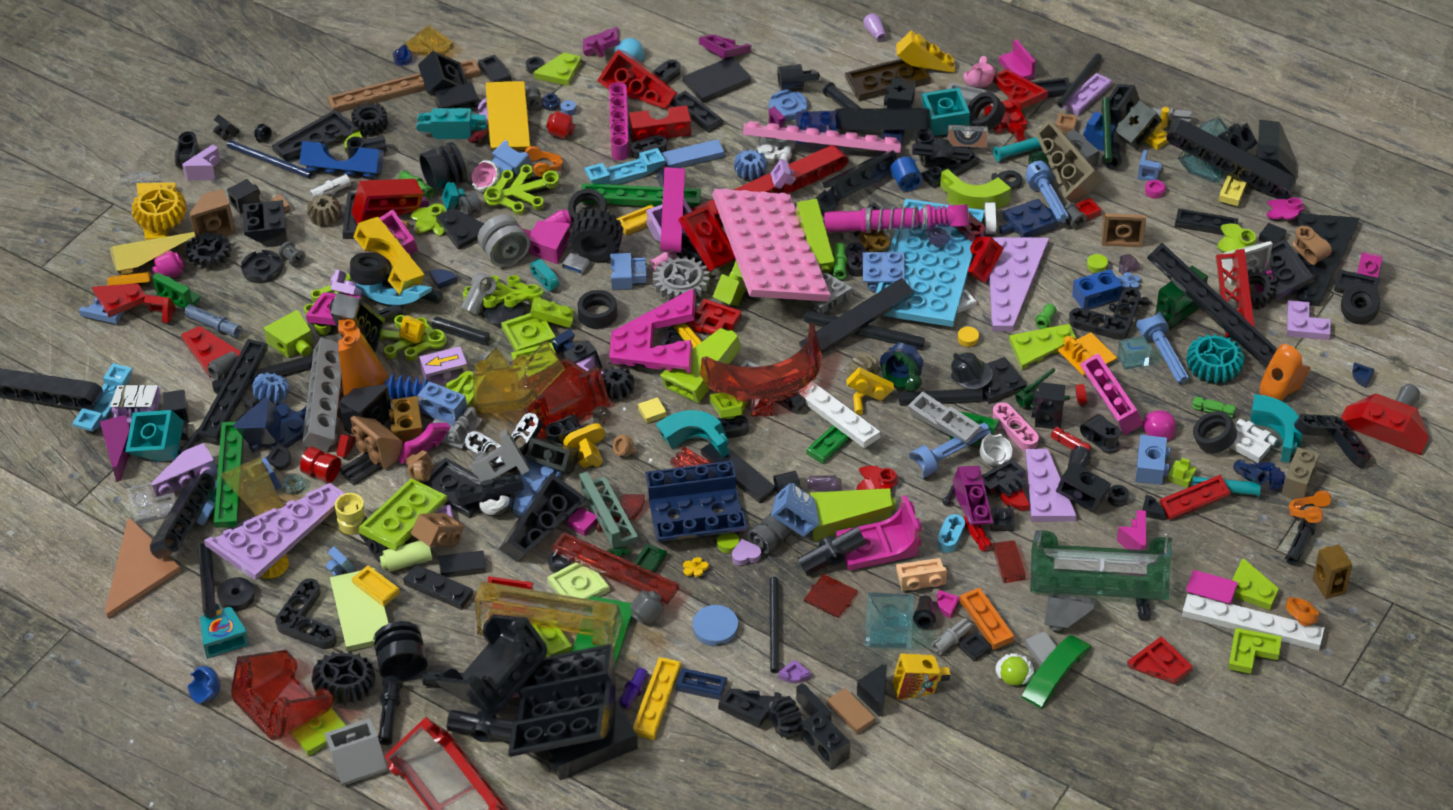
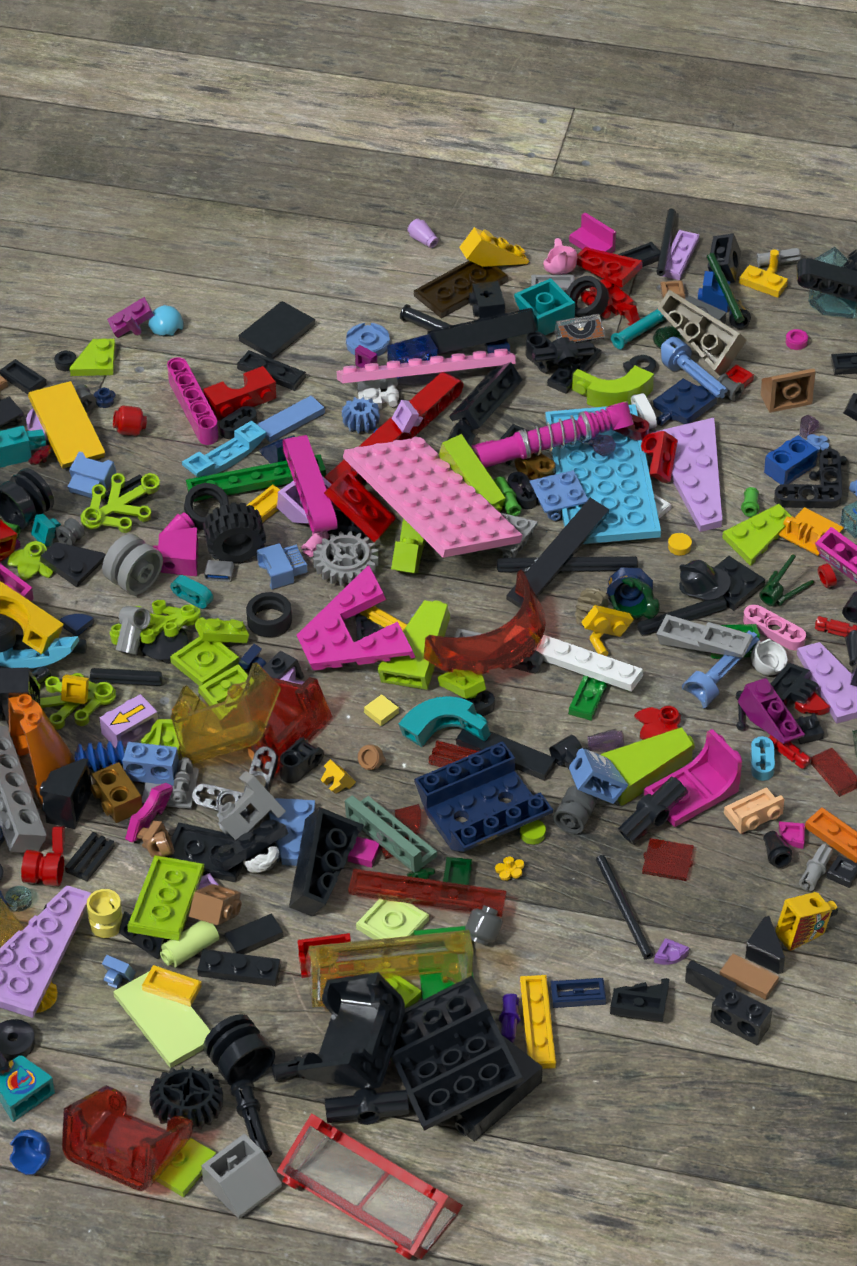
camera: 20 degrees left, 0 degrees up
black beam [275,578,337,649] -> none
medium nougat slope [350,416,403,469] -> none
bright pink hair [472,160,501,192] -> none
orange piece [525,146,563,177] -> none
pearl dark grey brick [525,437,580,472] -> none
black tile [548,551,571,573] -> none
medium blue piece [560,100,576,116] -> none
yellow tile [563,423,605,449] -> none
clear smoke tile [593,406,612,426] -> none
red wedge [597,49,677,109] -> none
black gear [599,366,635,402] -> none
black beam [652,59,681,84] -> none
red plate [689,299,742,335] -> none
medium blue tile [693,605,738,646] -> none
magenta wing [699,34,752,59] -> none
lavender tile [732,539,761,566] -> none
clear red tile [750,395,773,417] -> none
black gear [768,696,803,738] -> none
black piece [777,64,820,91] -> none
clear light blue slope [865,592,914,648] -> none
blue piece [891,156,923,192] -> none
black brick [1031,382,1066,429] -> none
lime tile [1087,254,1108,273] -> none
pearl dark grey brick [1114,101,1162,150] -> none
medium blue panel [1137,150,1162,181] -> none

